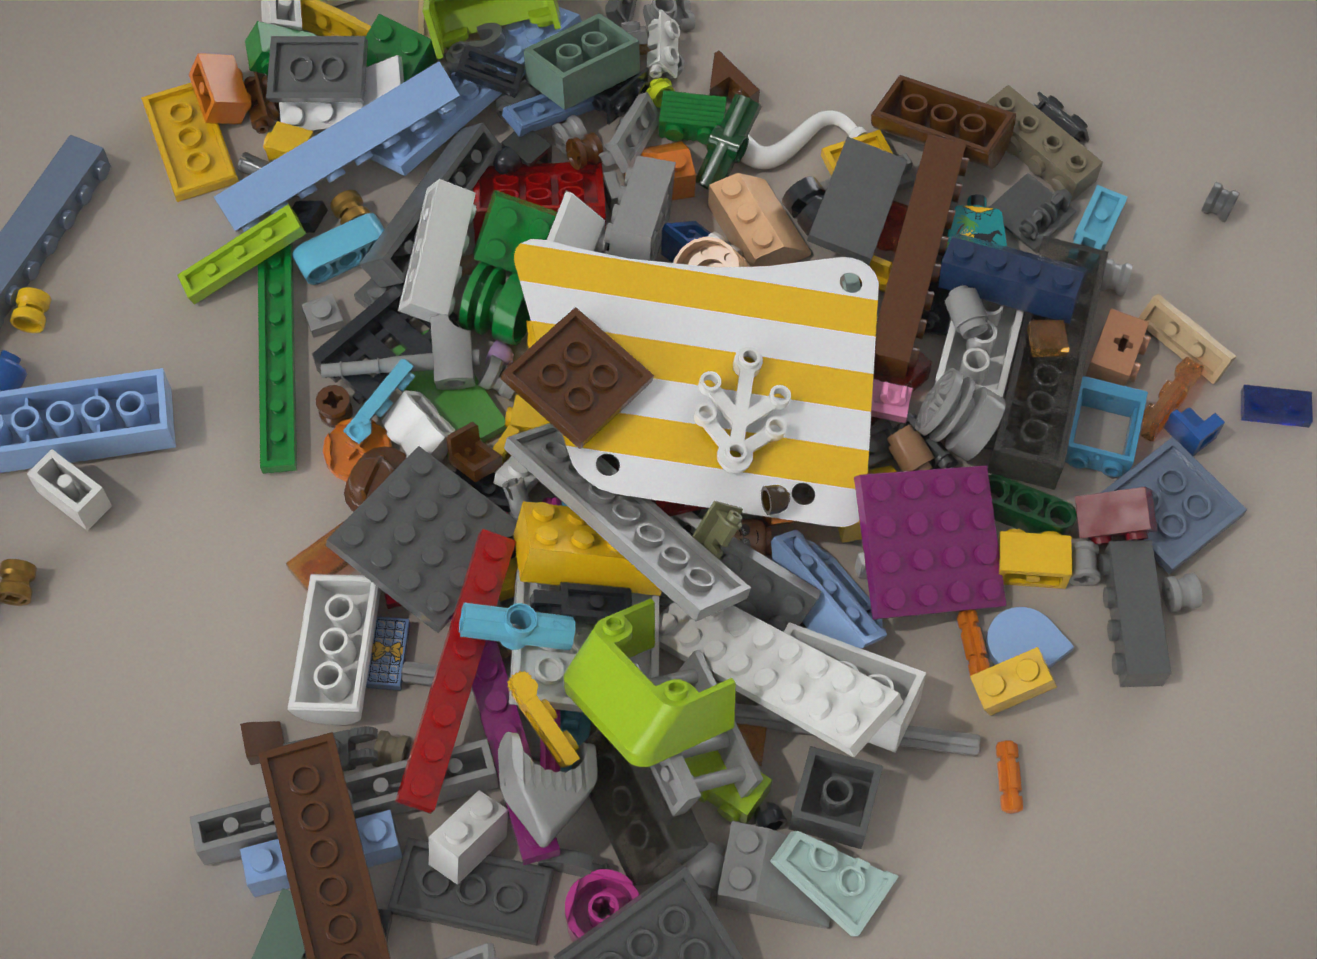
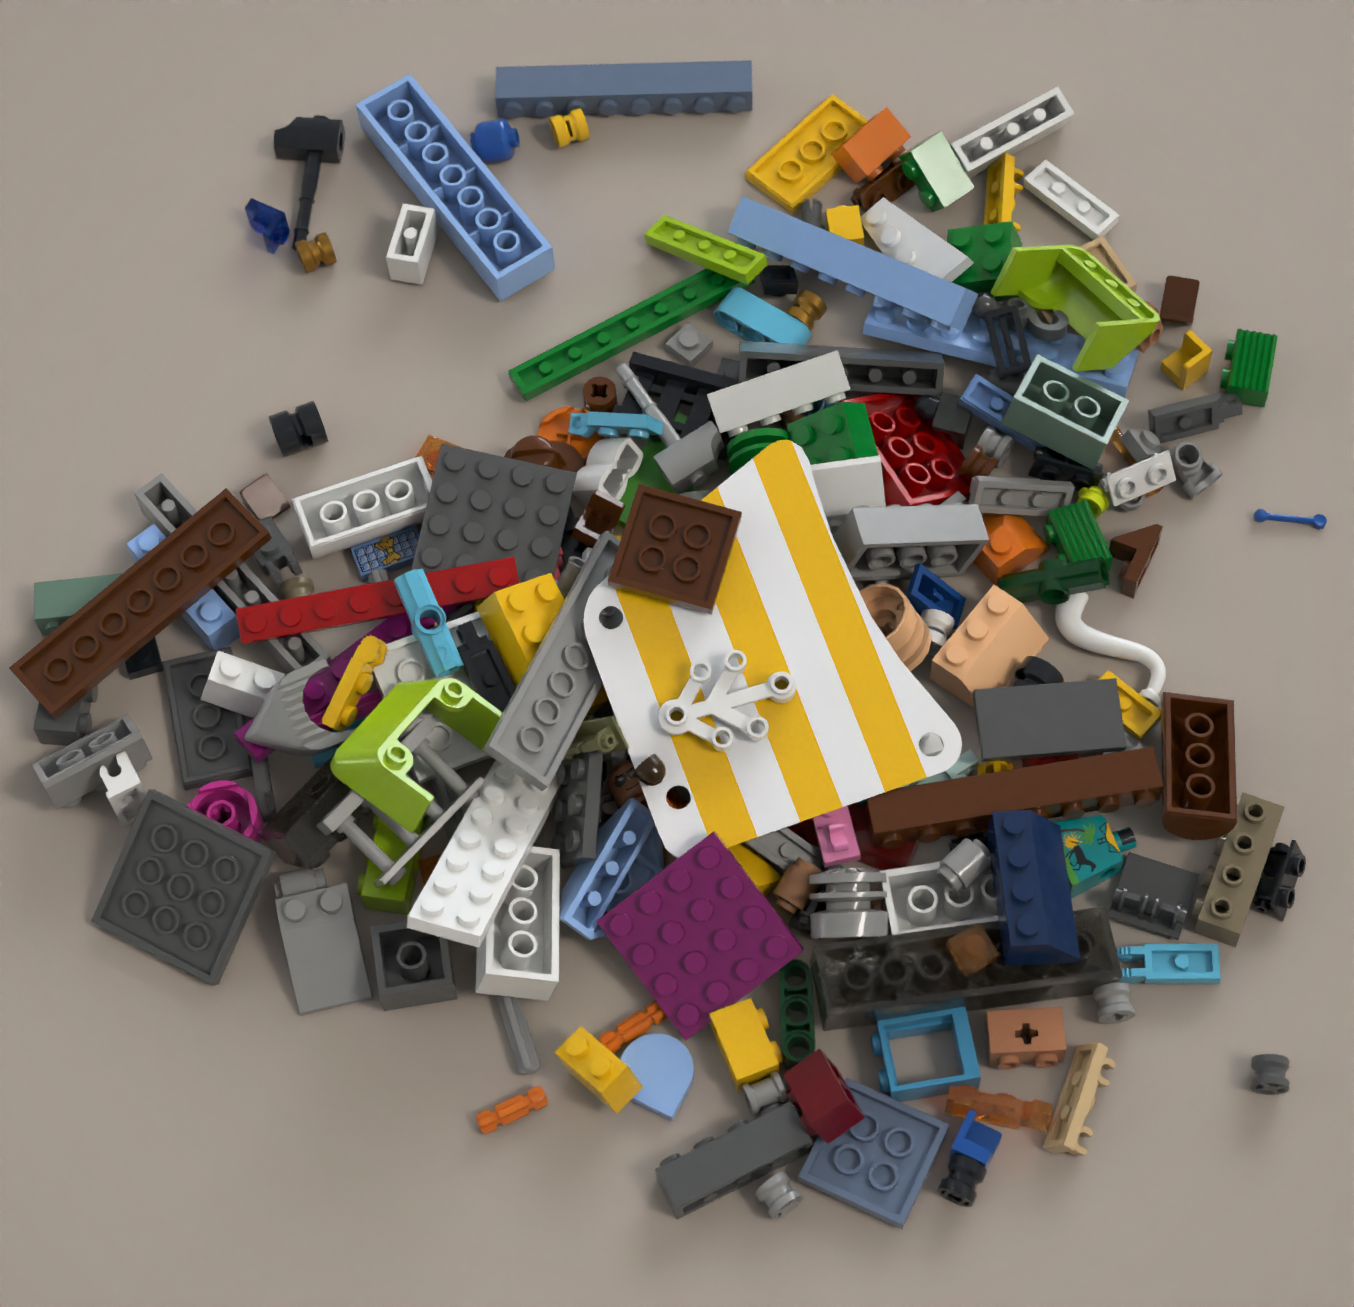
camera: 70 degrees right, 0 degrees up
dark grey plate [266,36,368,102] -> none
black hinge [754,802,787,831] -> none
light aqua wing [770,831,899,936] -> none
clear blue plate [1241,384,1313,428] -> none
none -> black wheel [269,401,328,458]
none -> black wheel [937,1154,987,1207]

